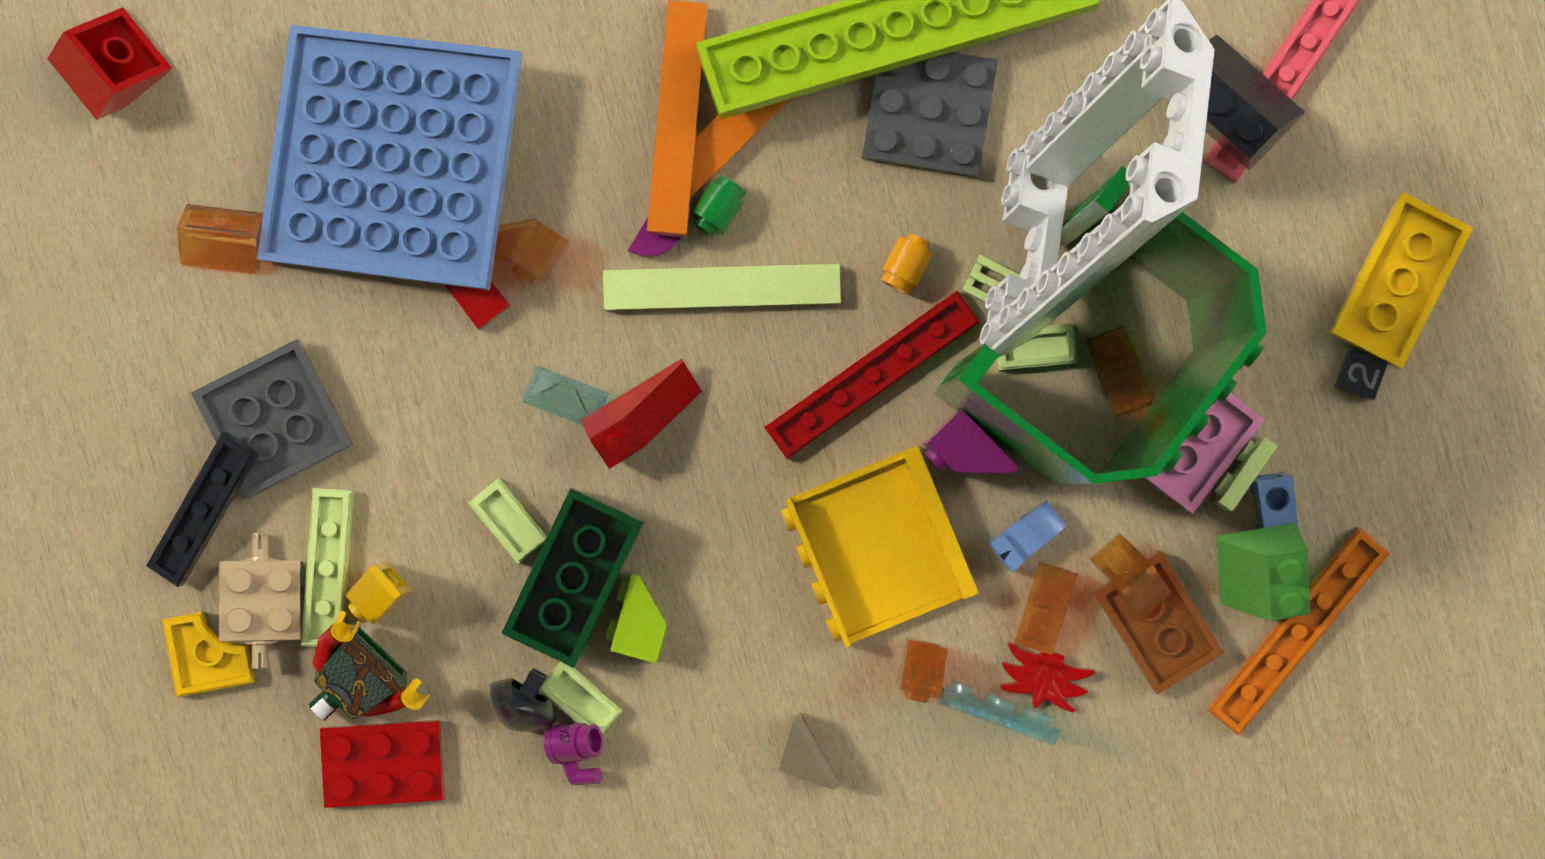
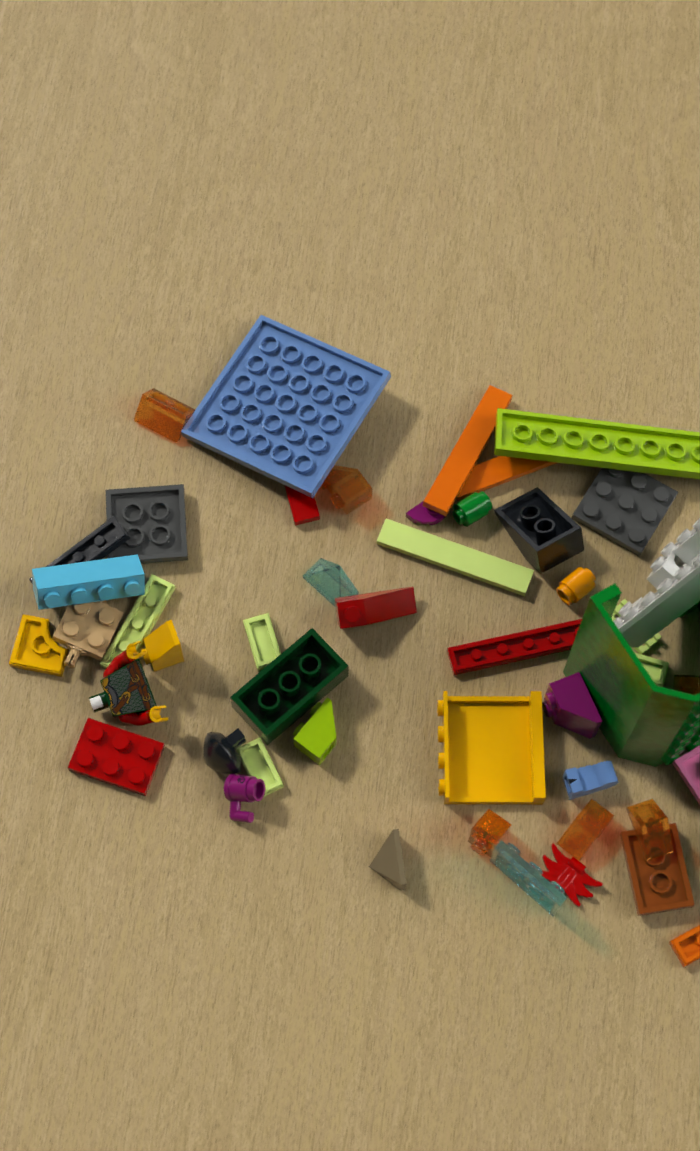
camera: 25 degrees right, 20 degrees down
red slope [47,7,172,120] -> none
none -> medium azure brick [32,554,145,610]
none -> black slope [494,487,584,574]

